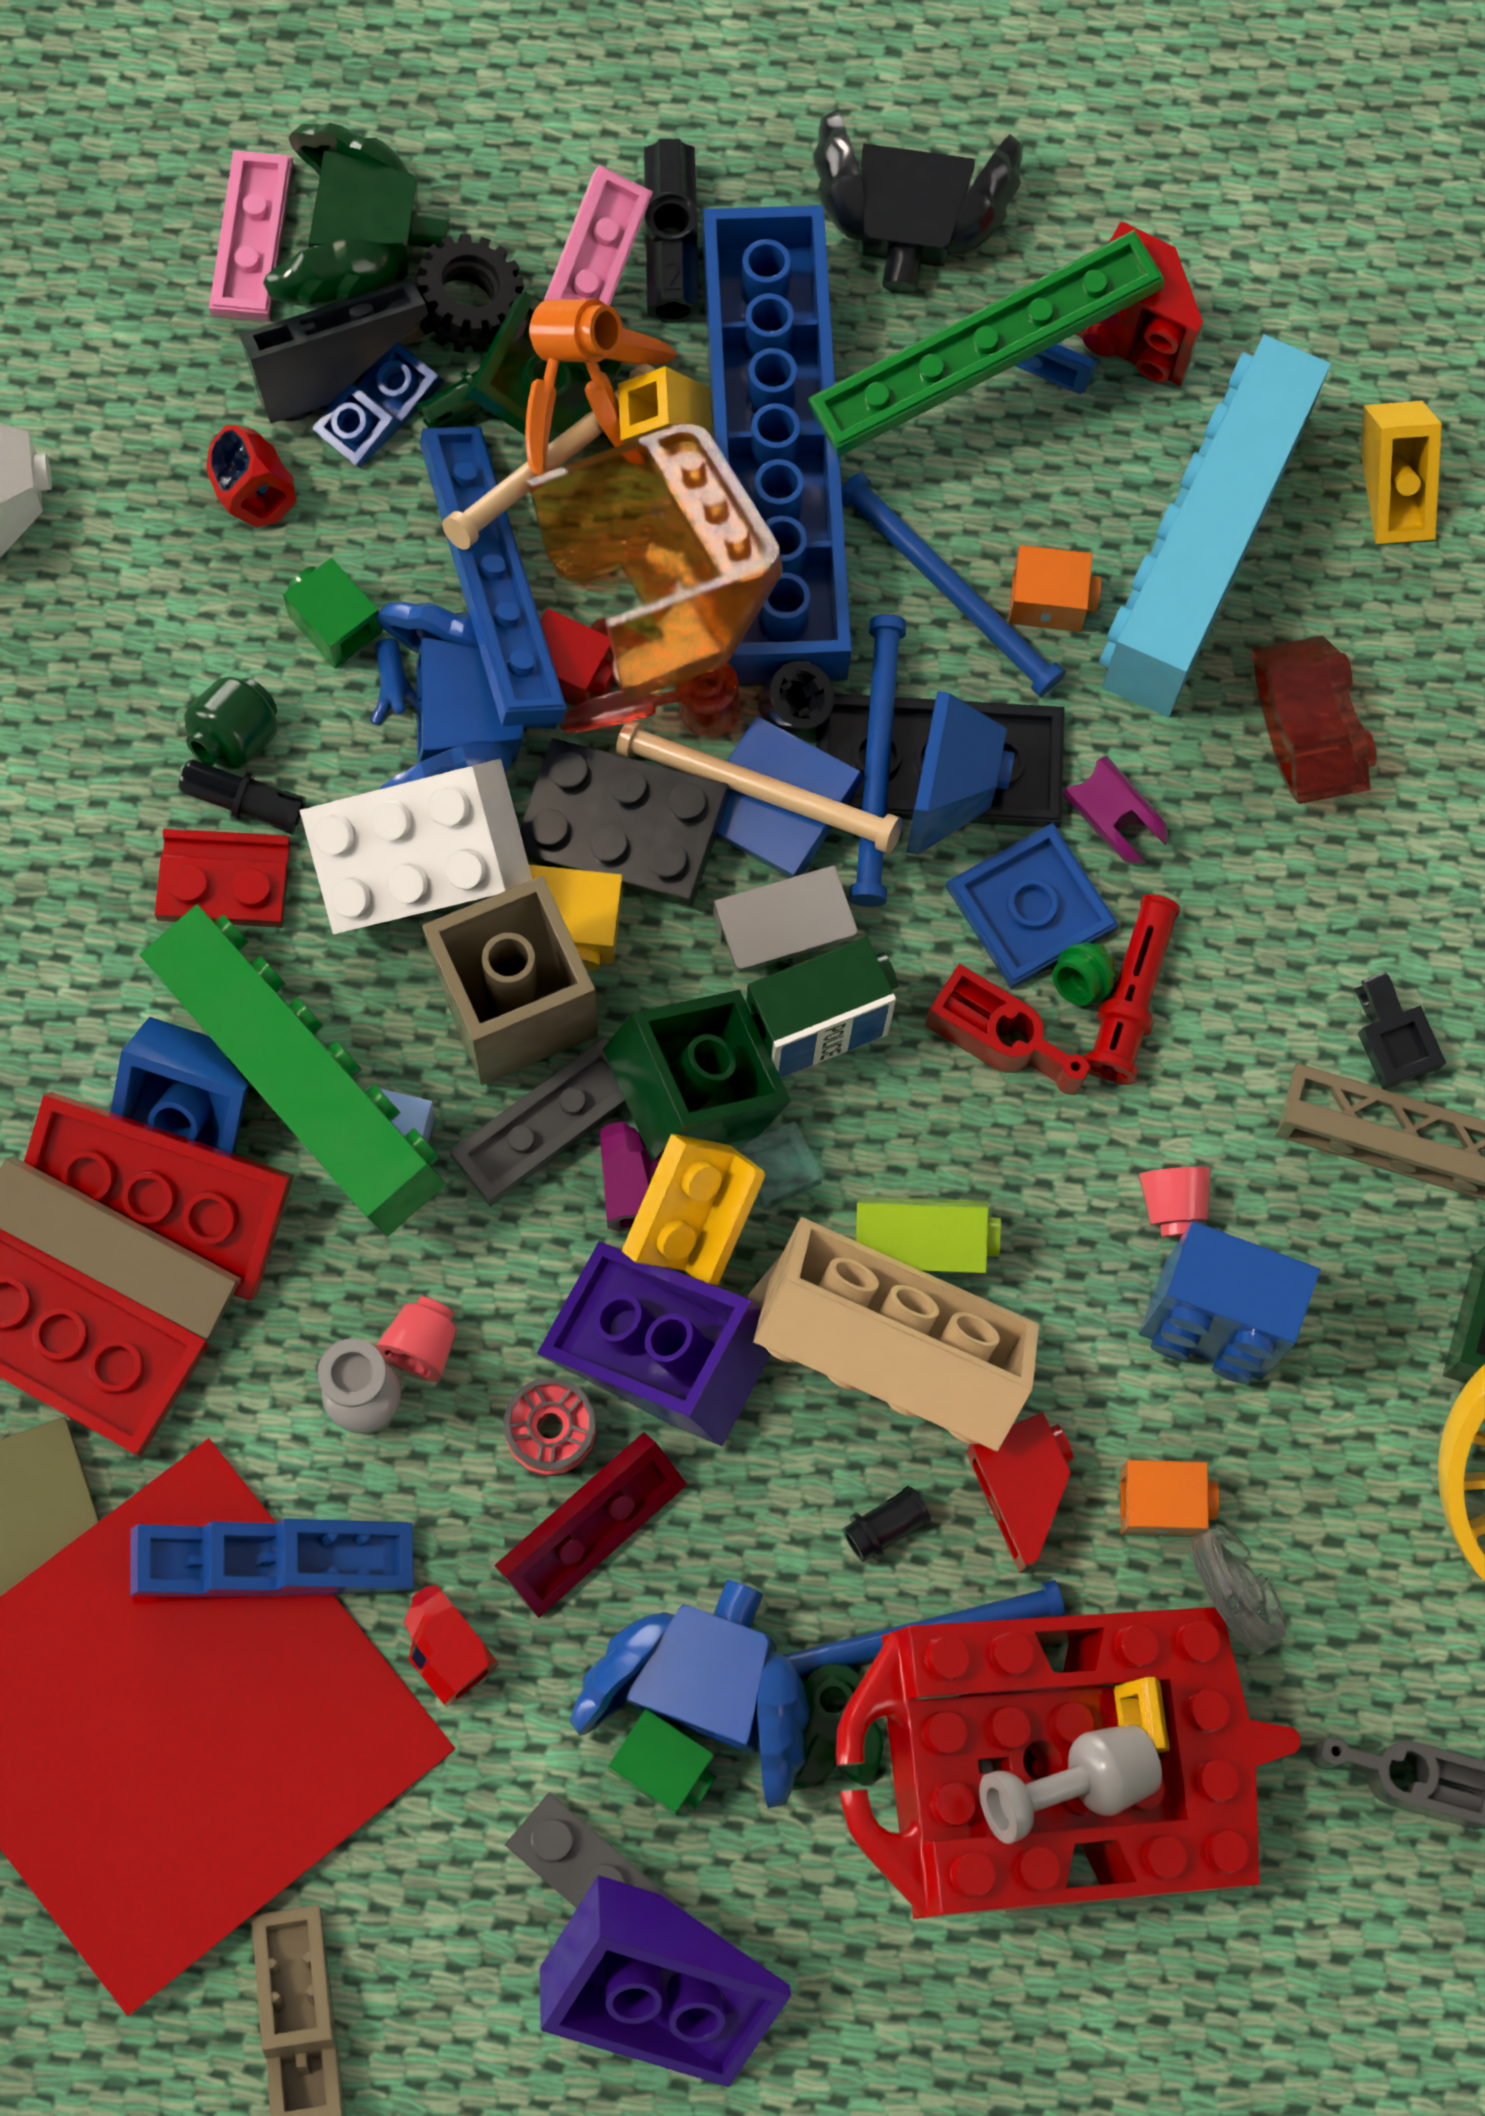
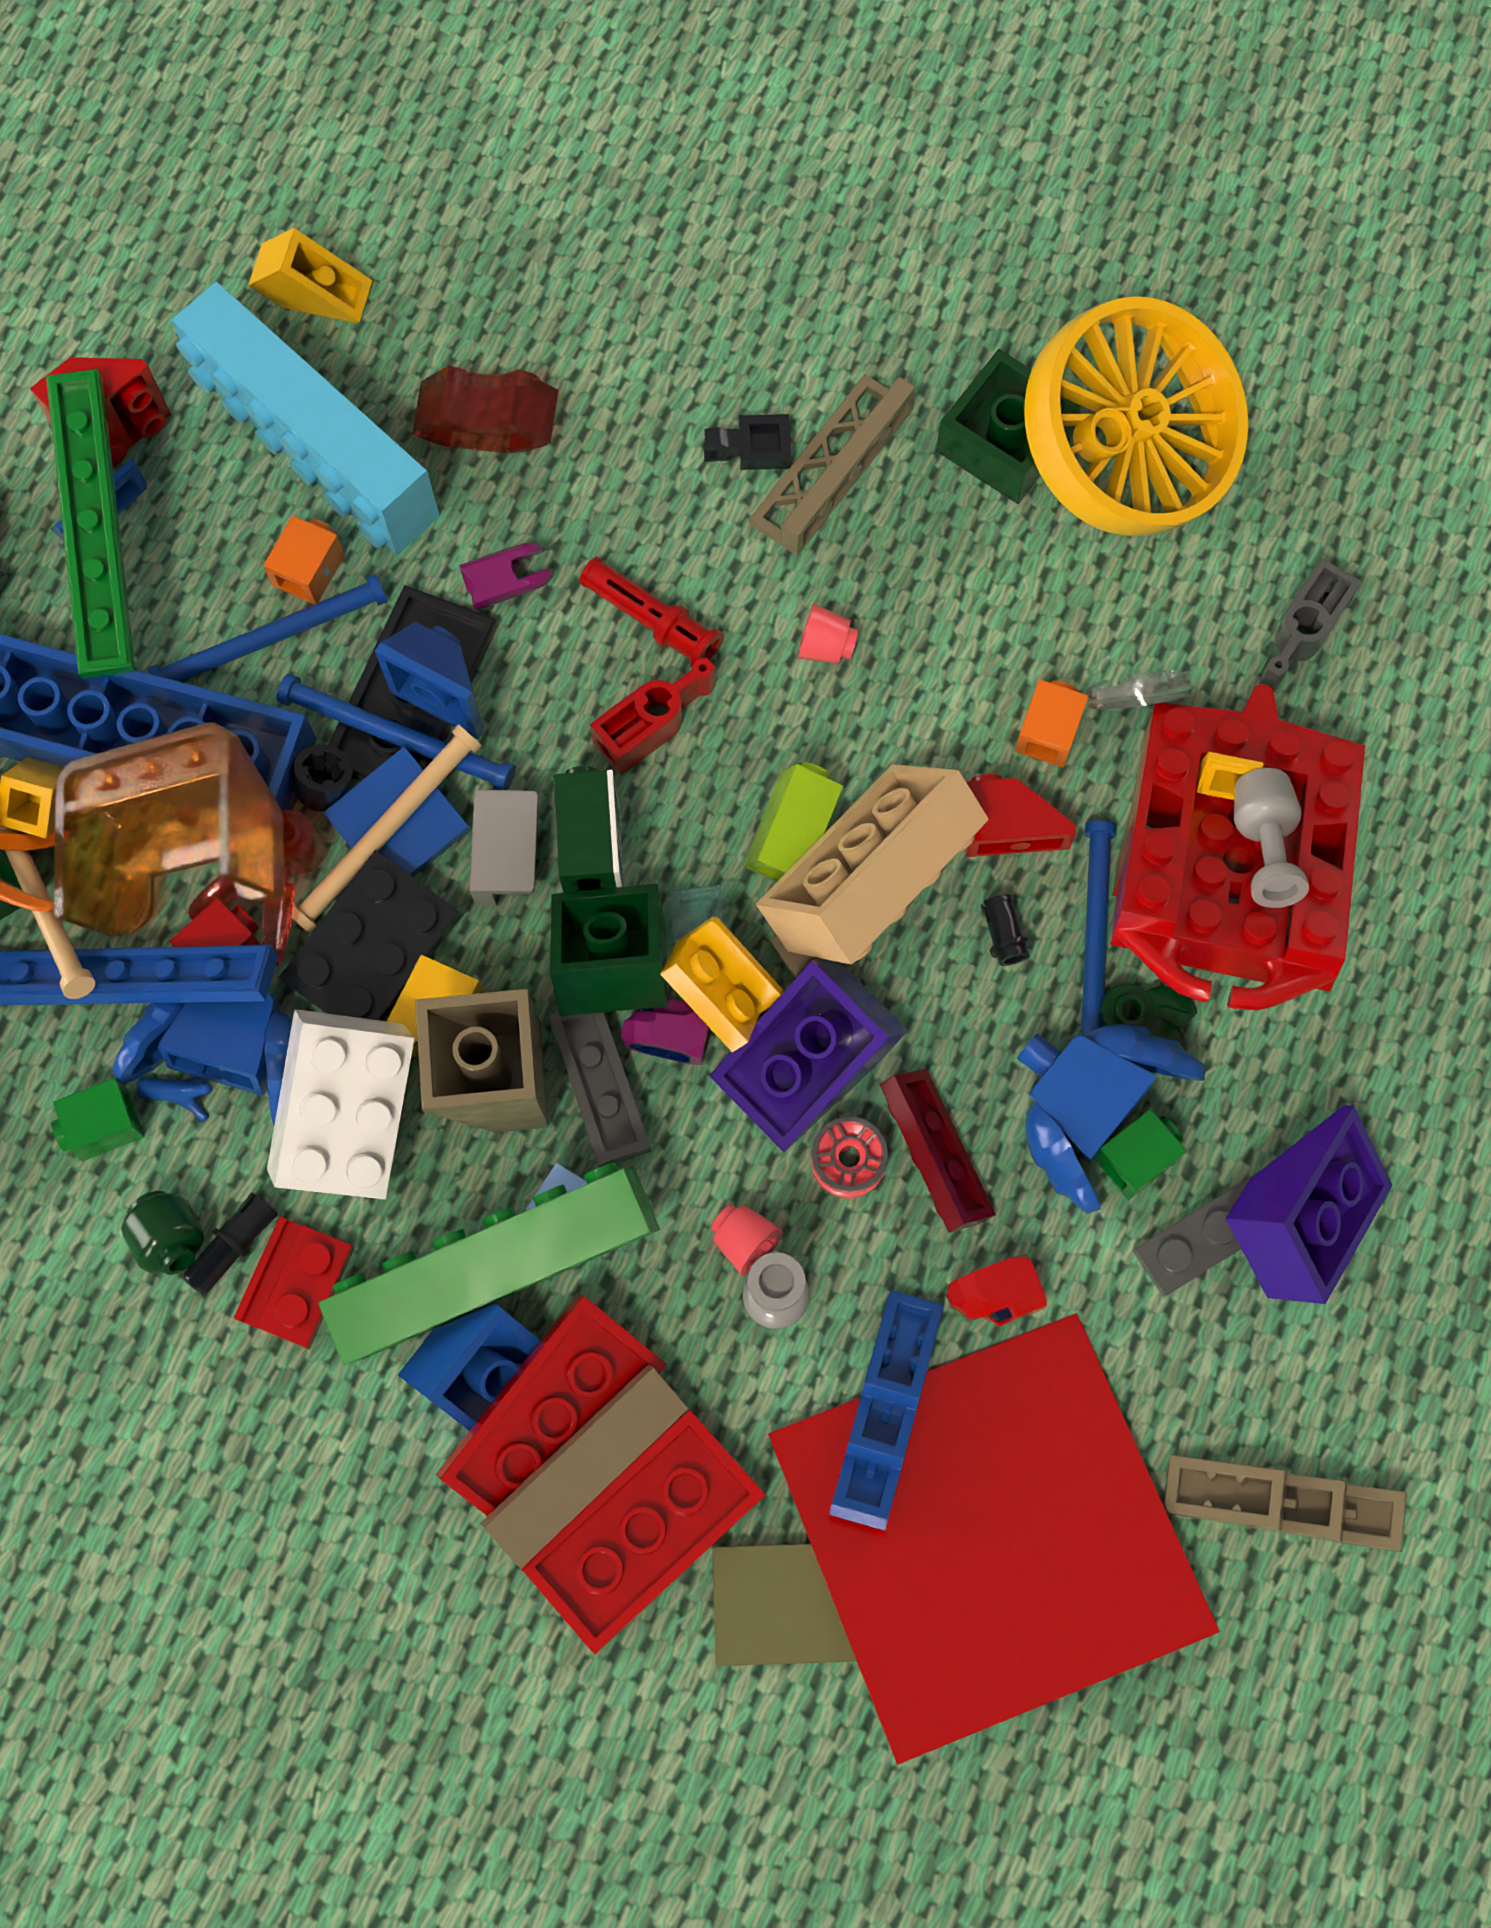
camera: 65 degrees left, 0 degrees up
blue tile [945,823,1119,989] -> none
green plate [1052,942,1118,1006] -> none
blue brick [1139,1221,1321,1384] -> none

